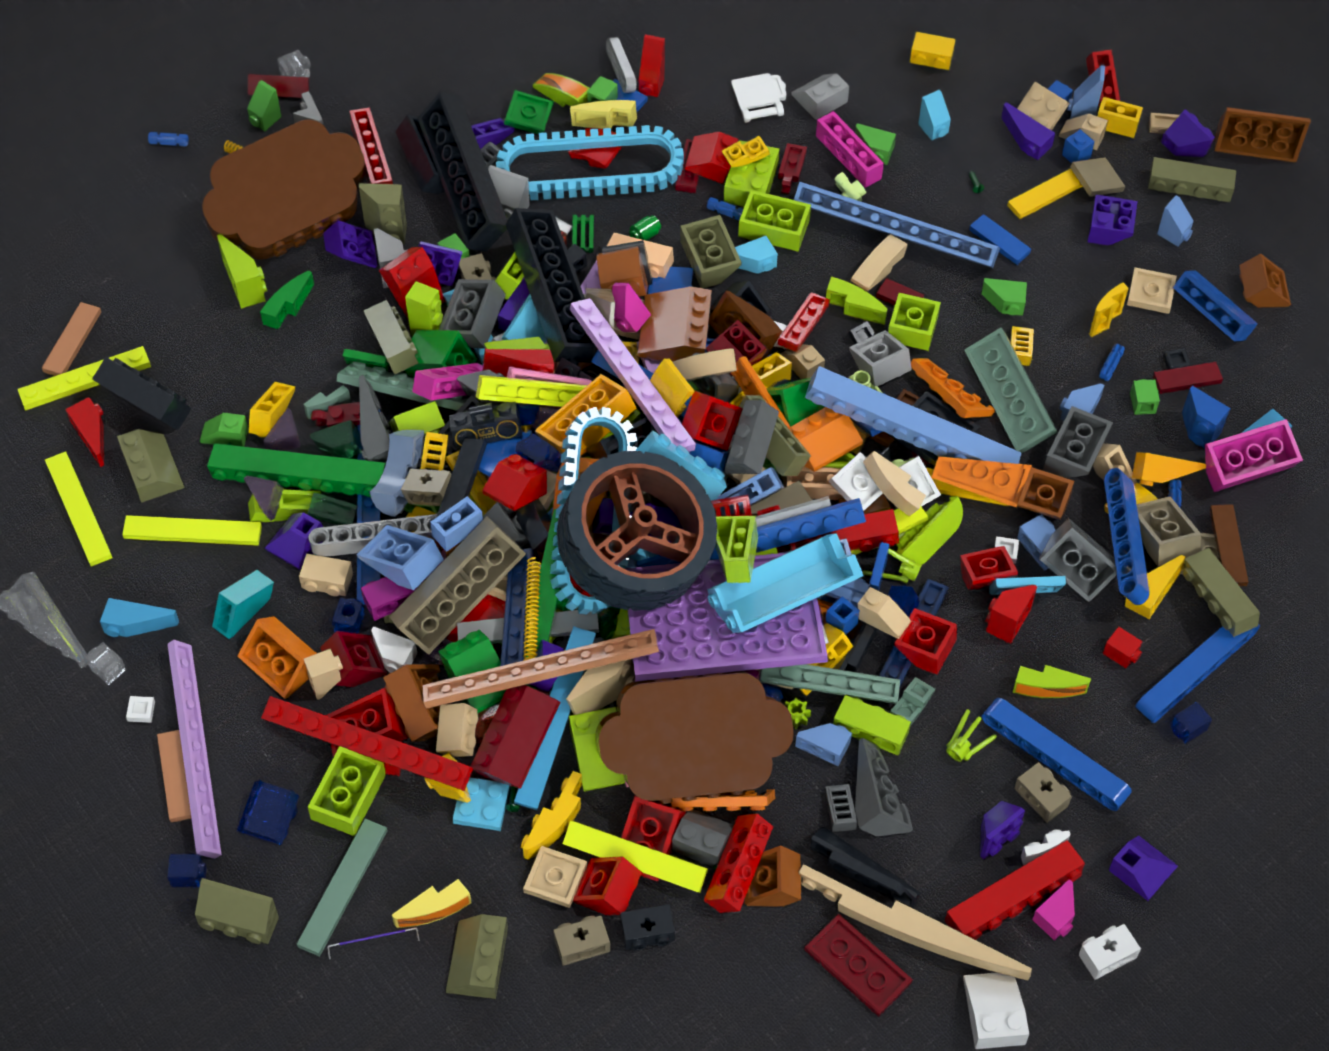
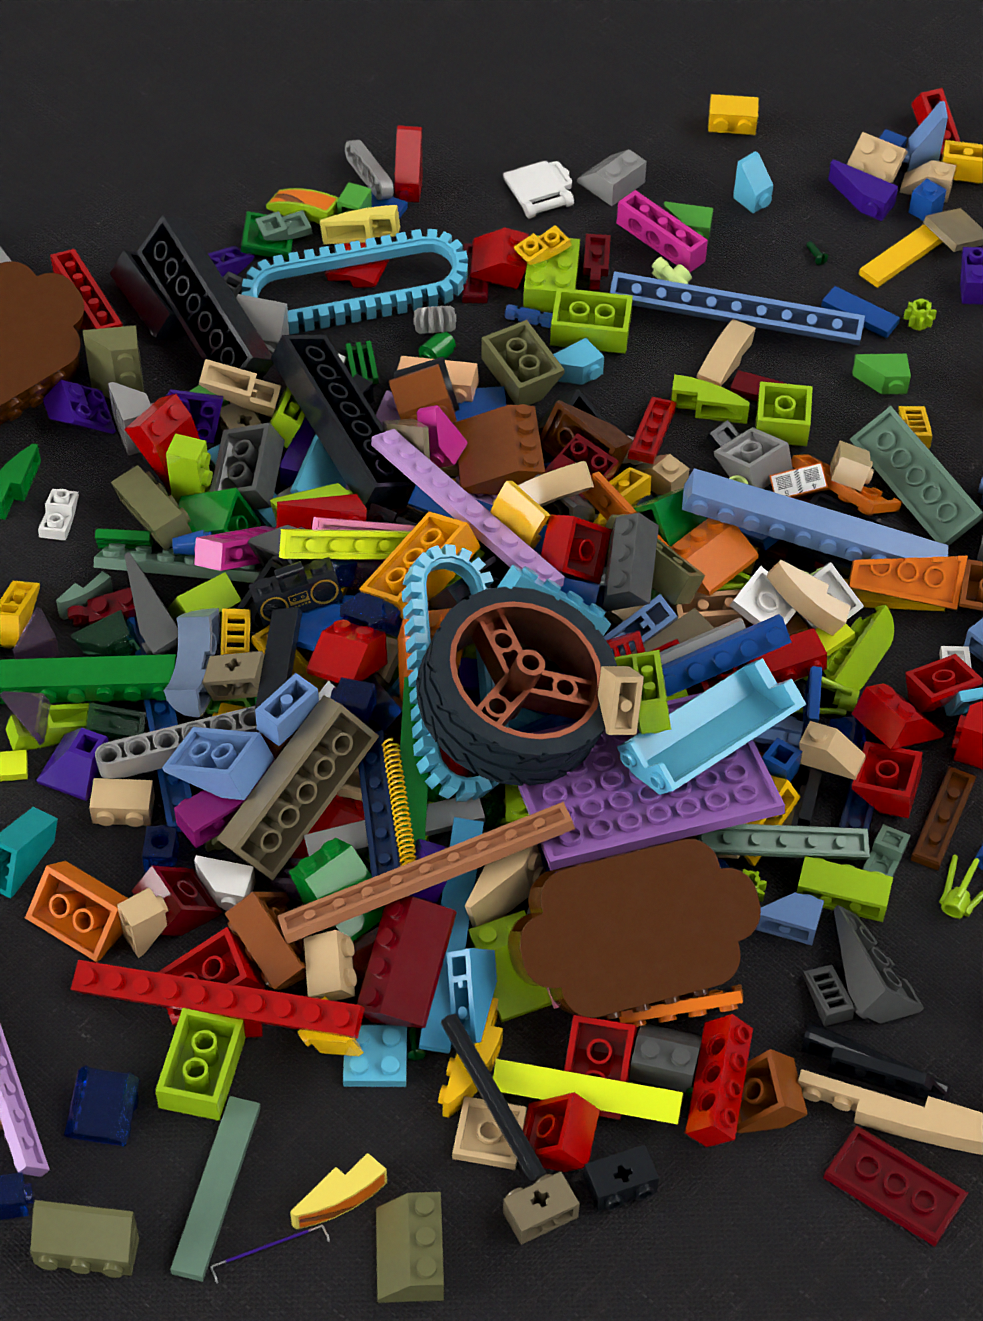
camera: 10 degrees left, 5 degrees down
none -> white slope [38,489,79,540]
none -> blue cone [172,529,212,556]
none -> tan slope [199,359,281,417]
none -> sand green slope [256,210,312,241]
none -> clear blue brick [330,677,378,724]
none -> light grey gear [413,306,457,334]
none -> black axle [441,1014,546,1182]
none -> dark azure slope [447,948,497,1044]
none -> tan slope [598,666,644,735]
none -> white tile [769,462,828,498]
none -> tan brick [830,441,874,491]
none -> red slope [852,683,945,749]
none -> lime gear [903,299,937,330]
none -> reddish brown tile [911,766,977,871]

